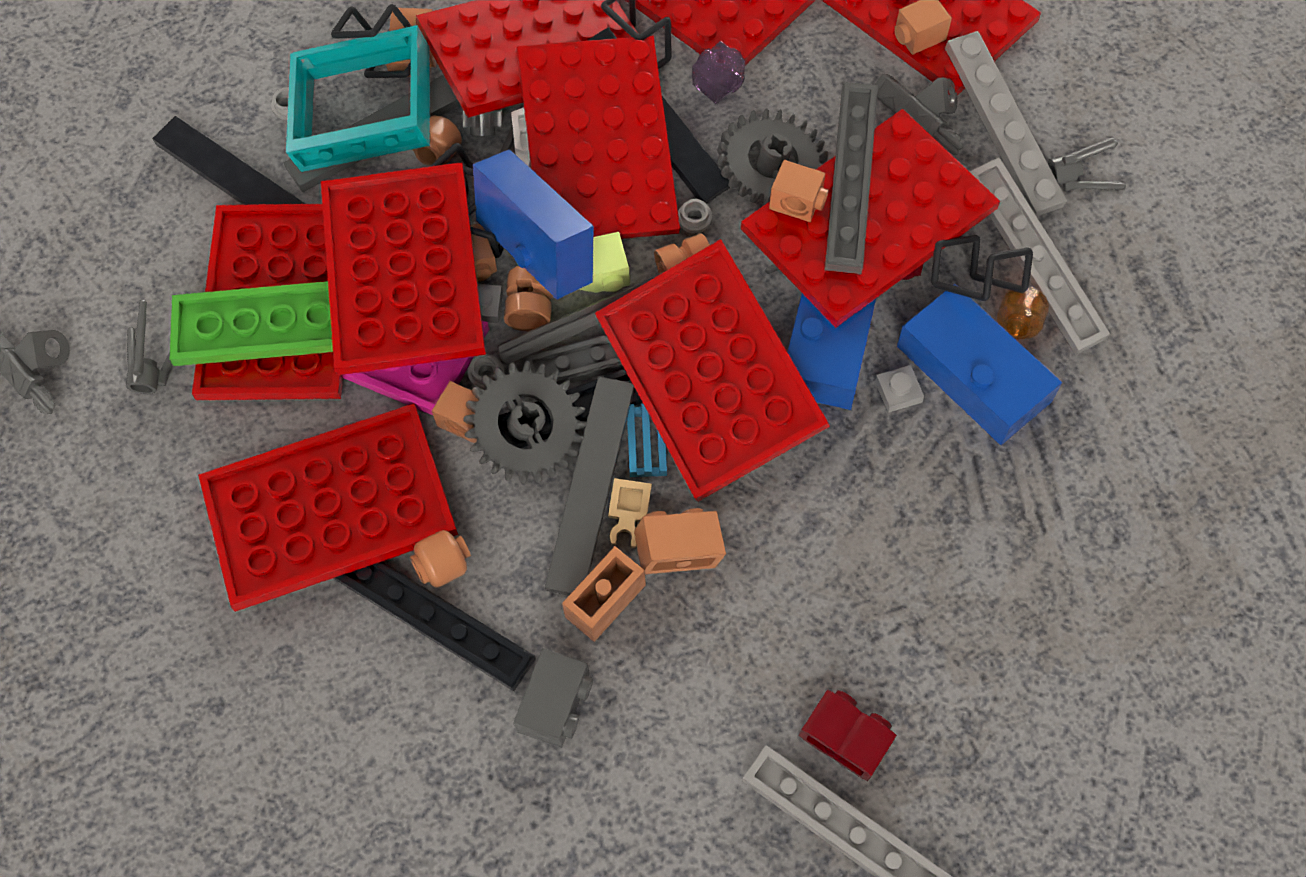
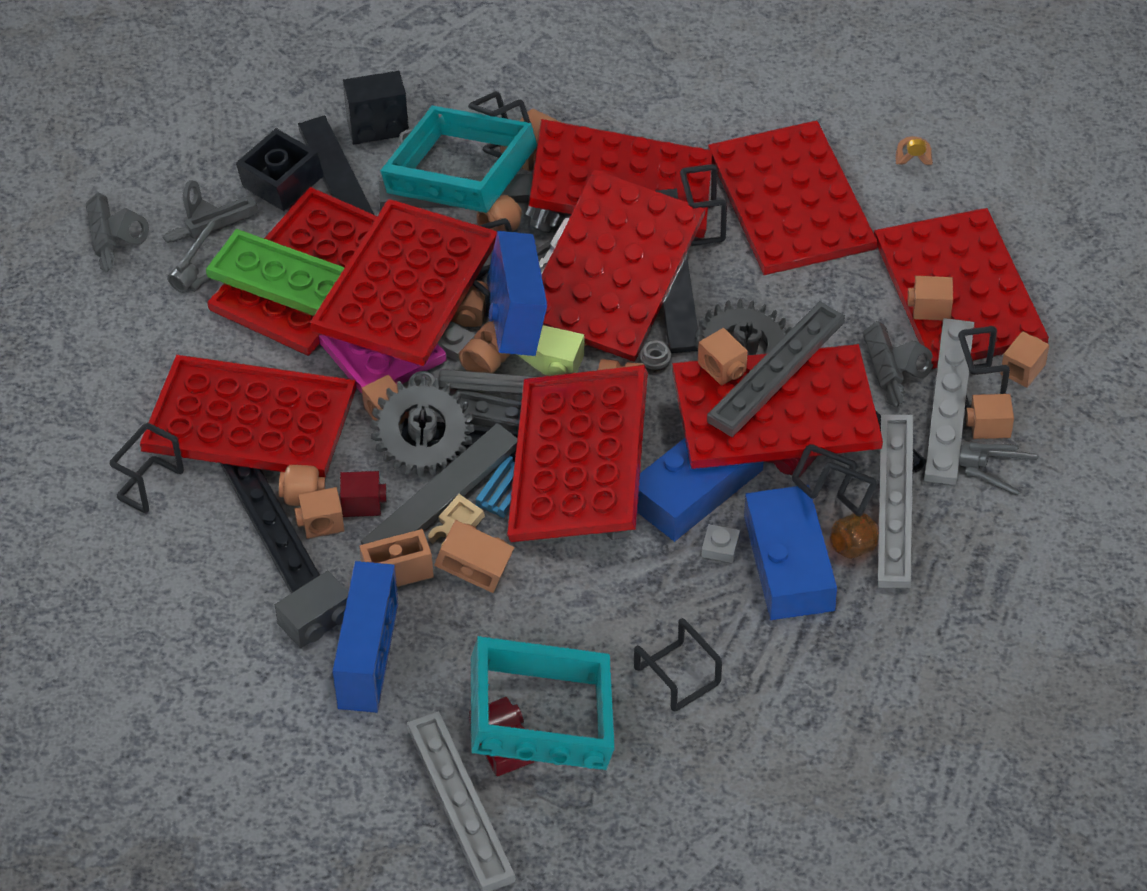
camera: 30 degrees right, 15 degrees down
clear purple brick [692,41,745,104] -> none
none -> black piece [109,423,184,513]
none -> dark grey piece [163,180,258,243]
none -> black brick [236,128,324,211]
none -> nougat brick [294,487,345,539]
none -> blue brick [333,561,399,713]
none -> dark red brick [340,471,387,517]
none -> black brick [343,70,409,145]
none -> teal window [471,636,615,770]
none -> black piece [634,618,722,711]
none -> black piece [958,326,1010,409]
none -> nougat brick [965,394,1014,439]
none -> nougat brick [1000,331,1049,388]

